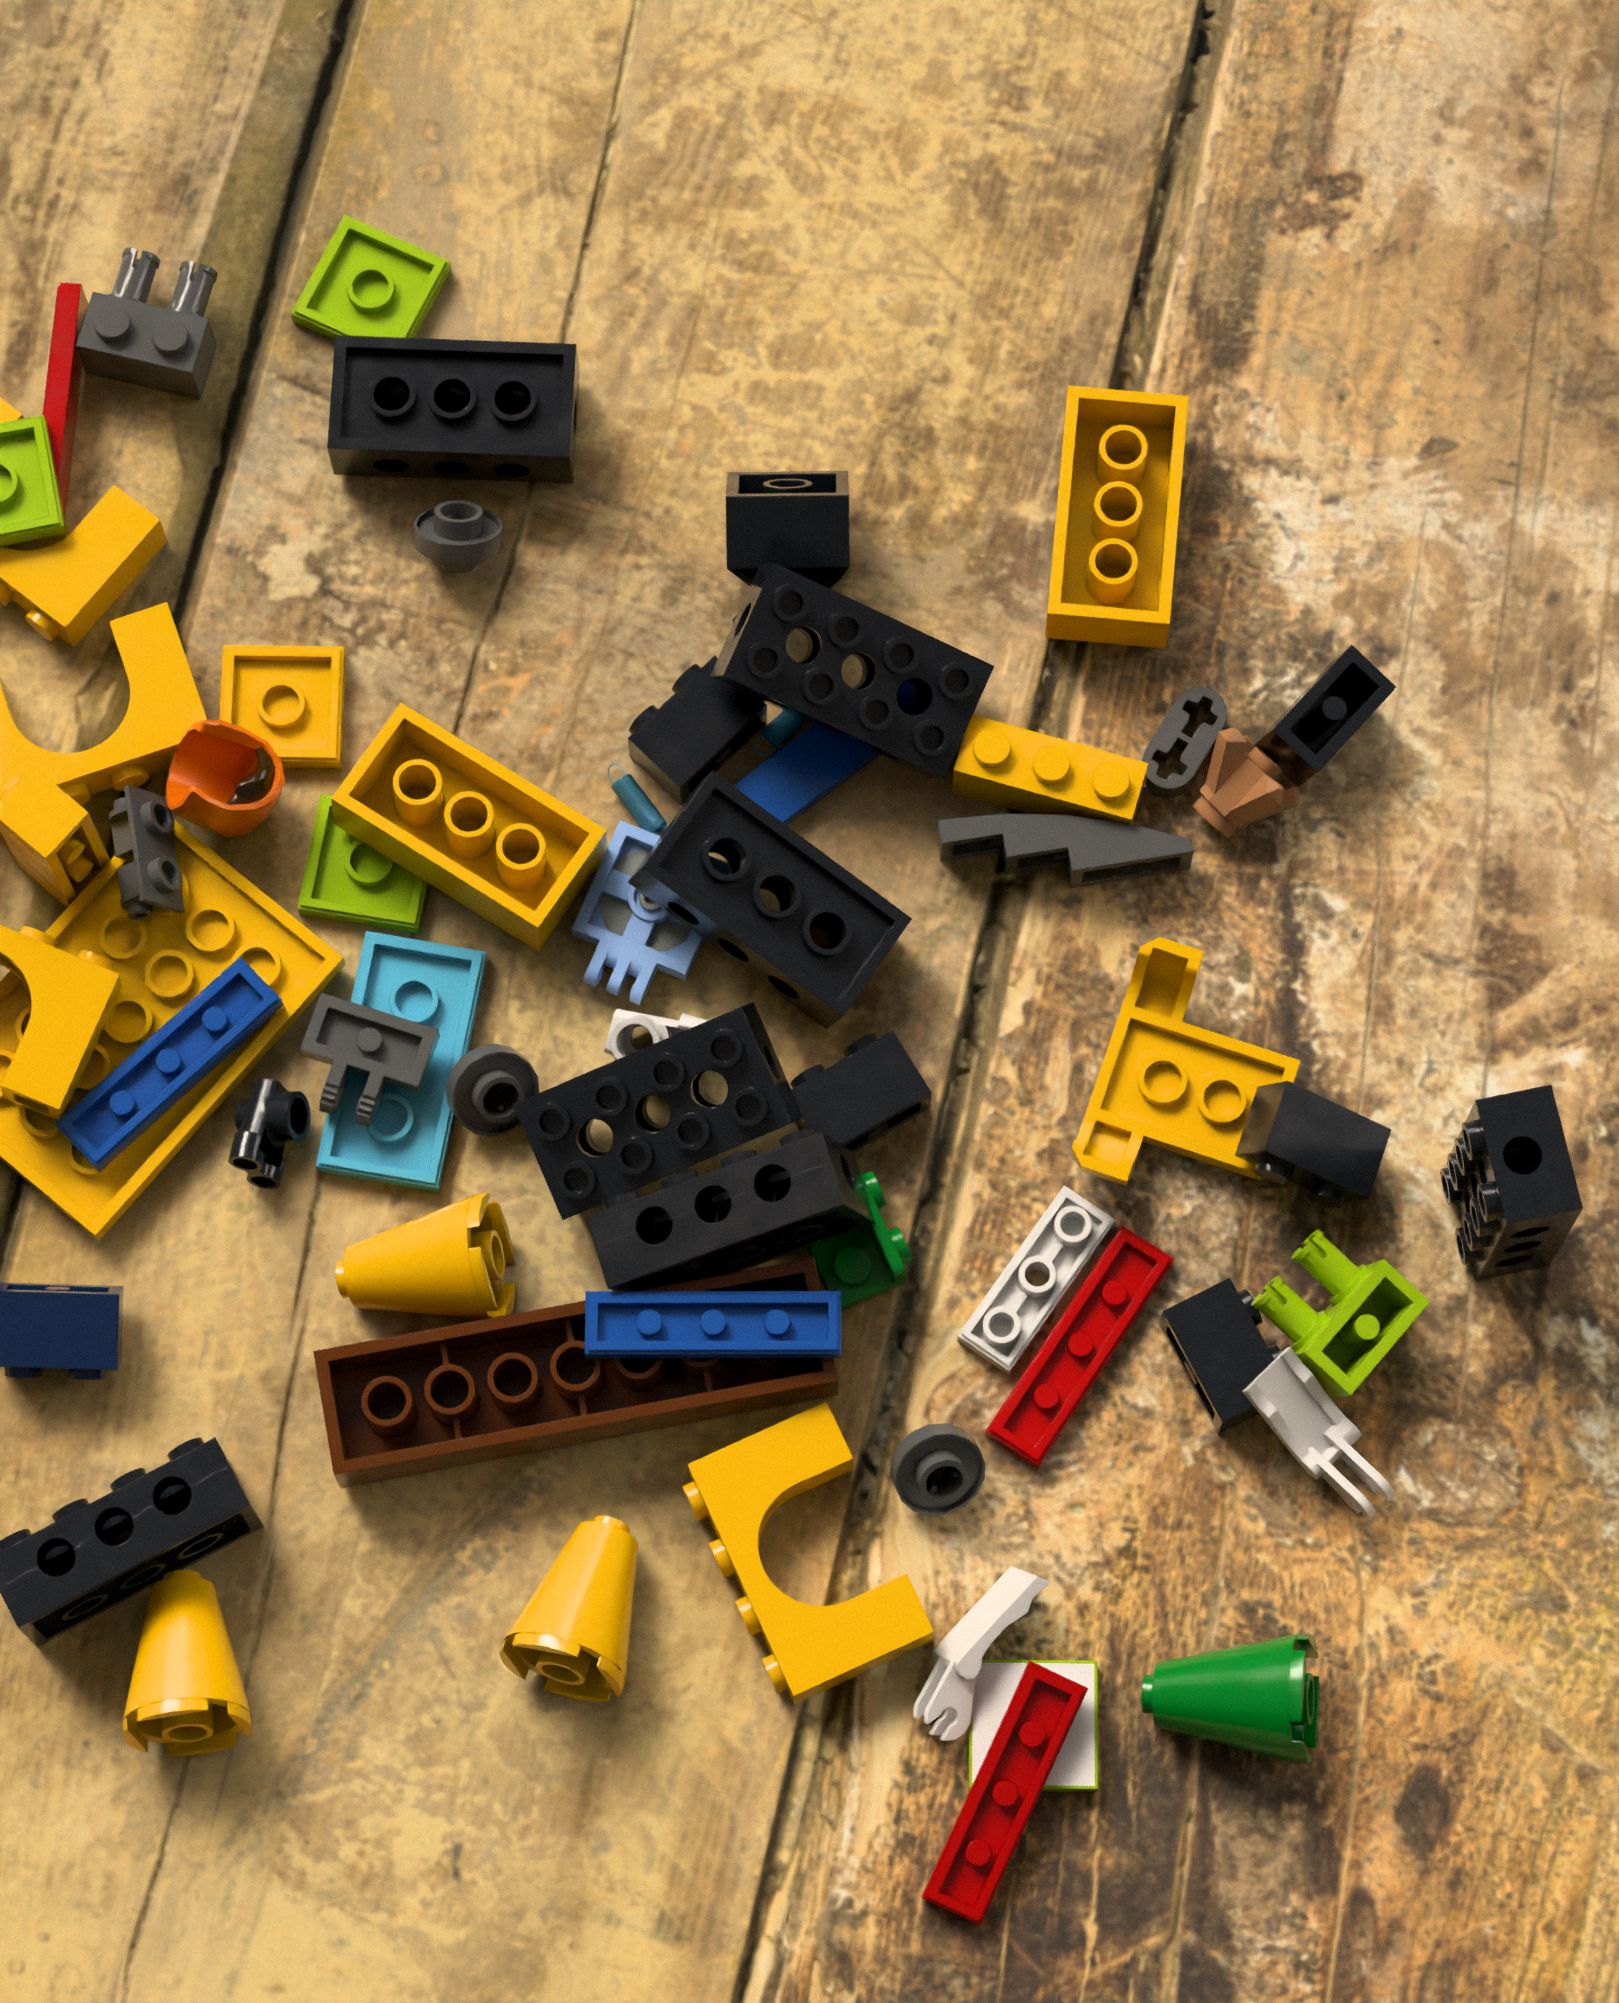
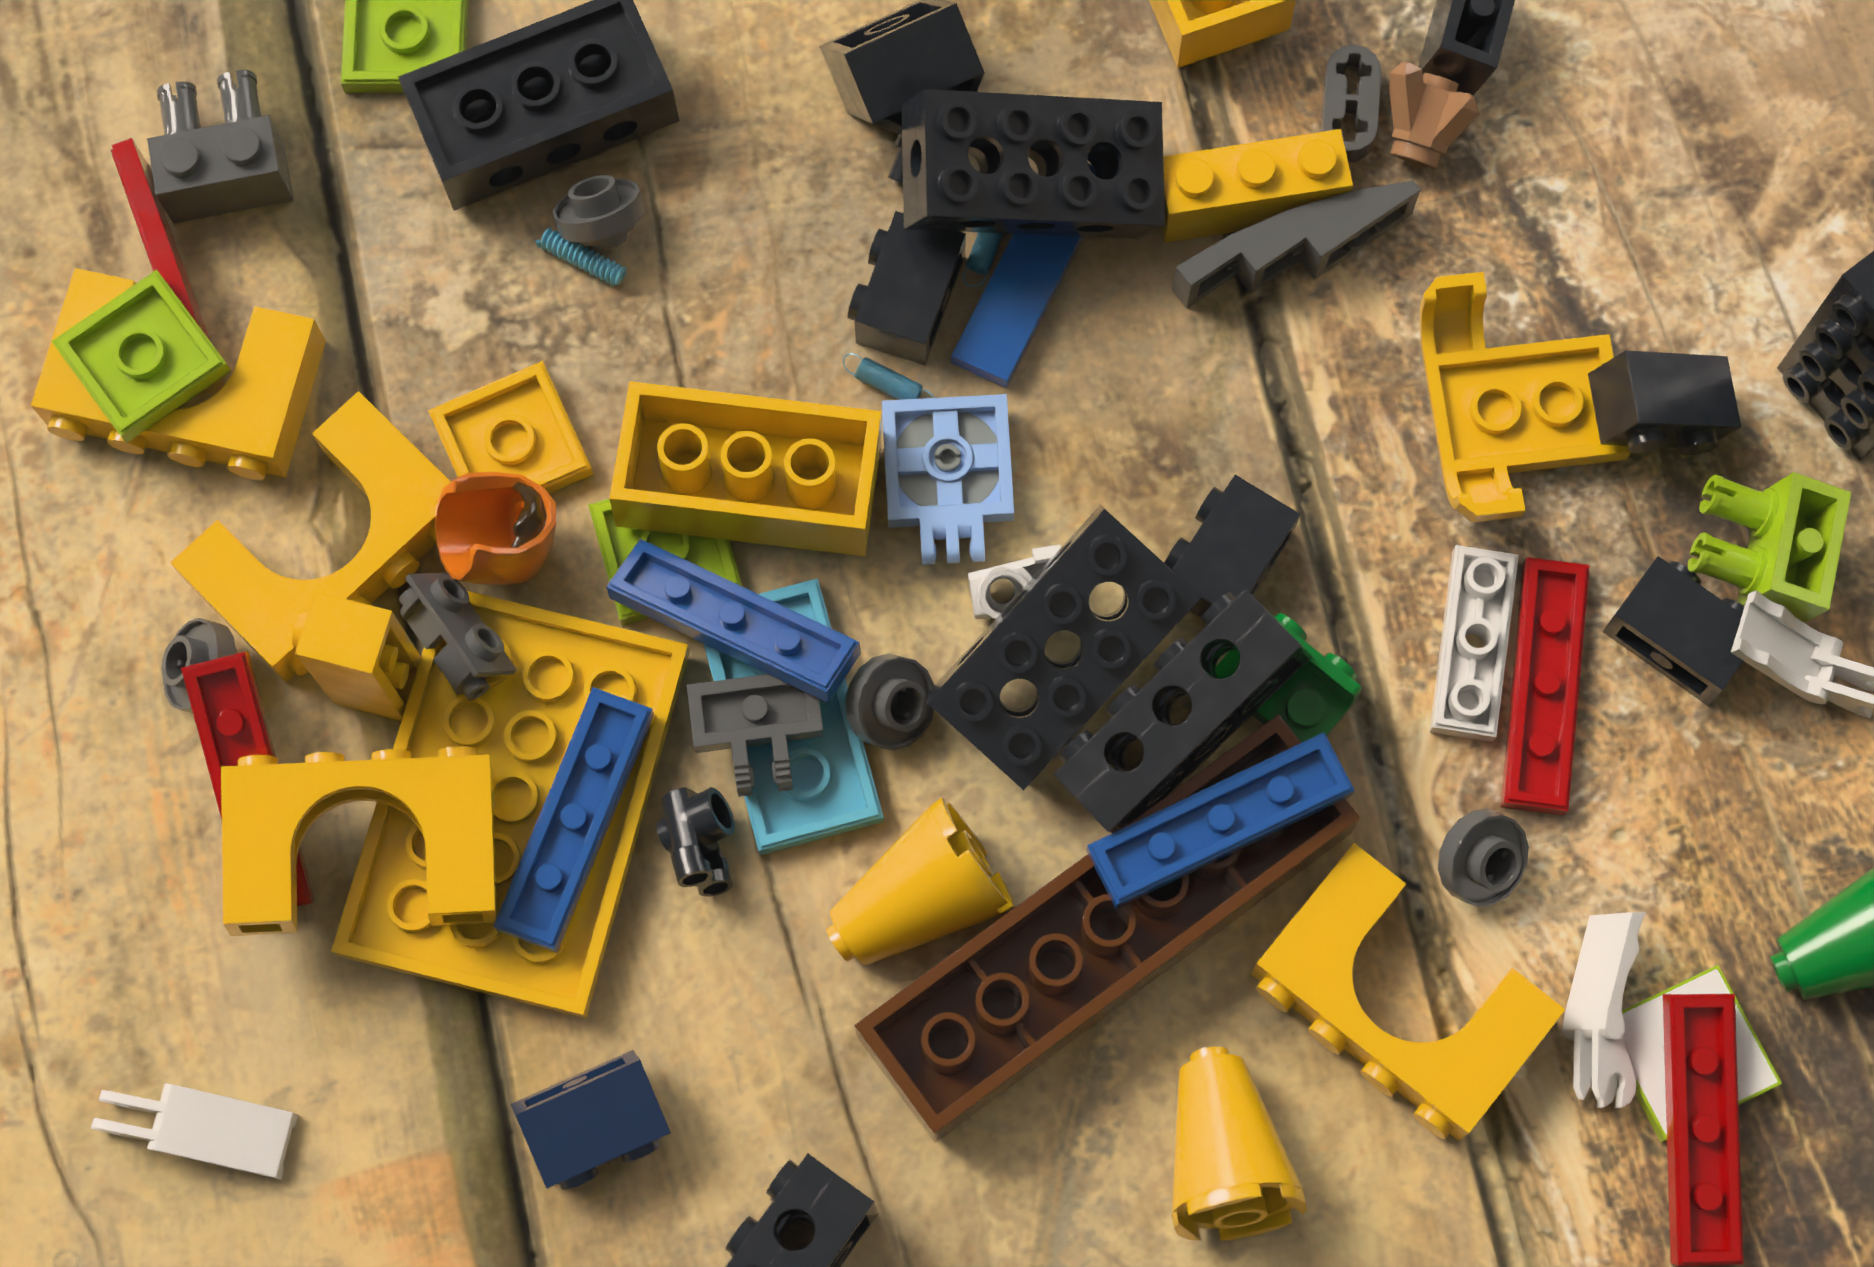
camera: 25 degrees left, 0 degrees up
black brick [628,771,912,1029] -> none
none -> medium azure piece [536,227,627,286]
none -> blue tile [606,539,861,703]

